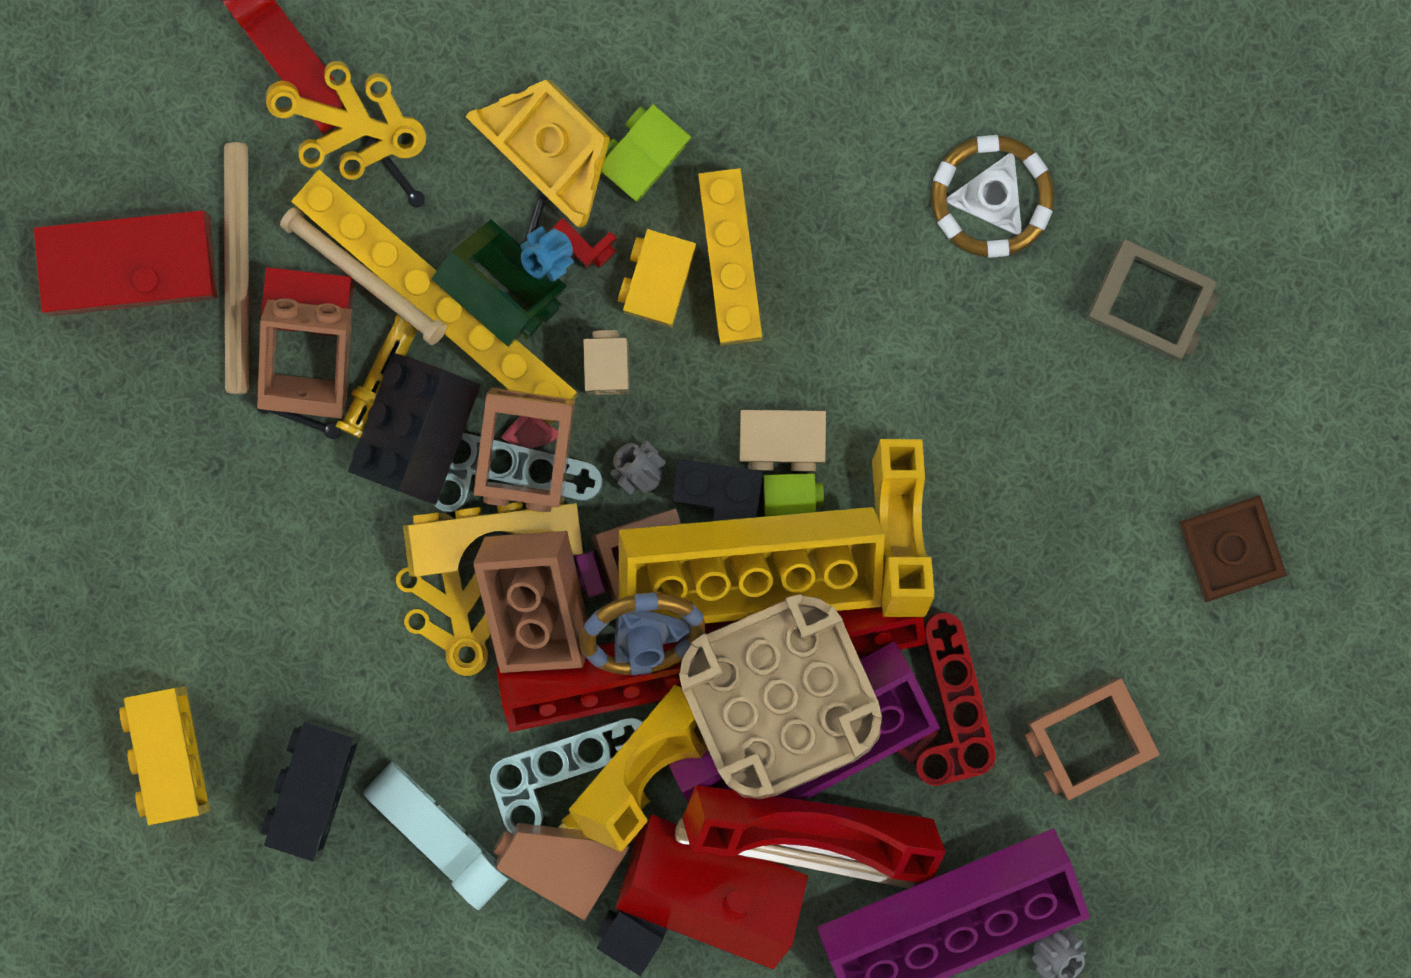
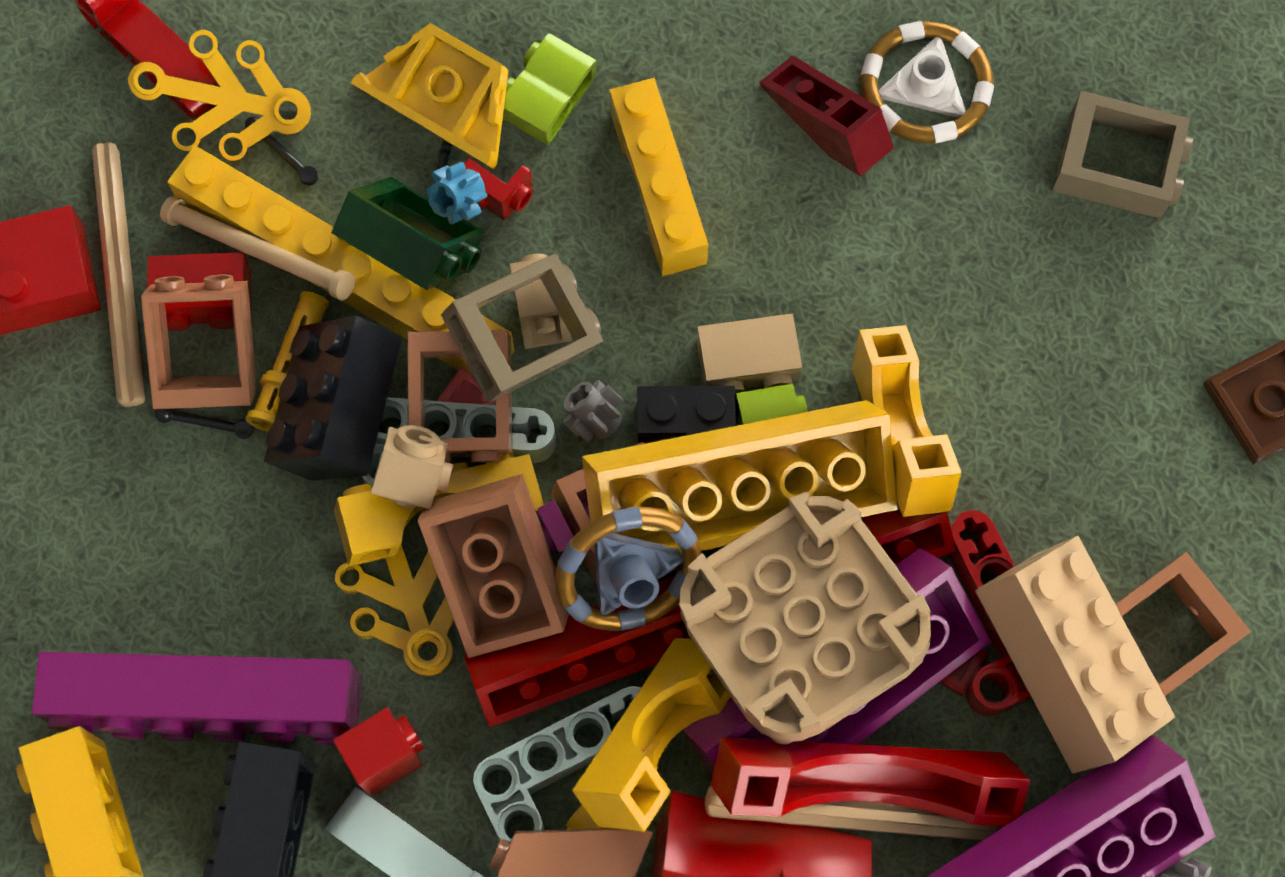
camera: 10 degrees left, 15 degrees down
yellow brick [618,229,696,328] -> none
none -> magenta brick [32,652,362,745]
none -> red brick [333,707,425,797]
none -> tan brick [371,425,453,509]
none -> dark tan window [441,253,603,403]
none -> dark red slope [759,55,894,176]
none -> tan brick [975,536,1175,774]

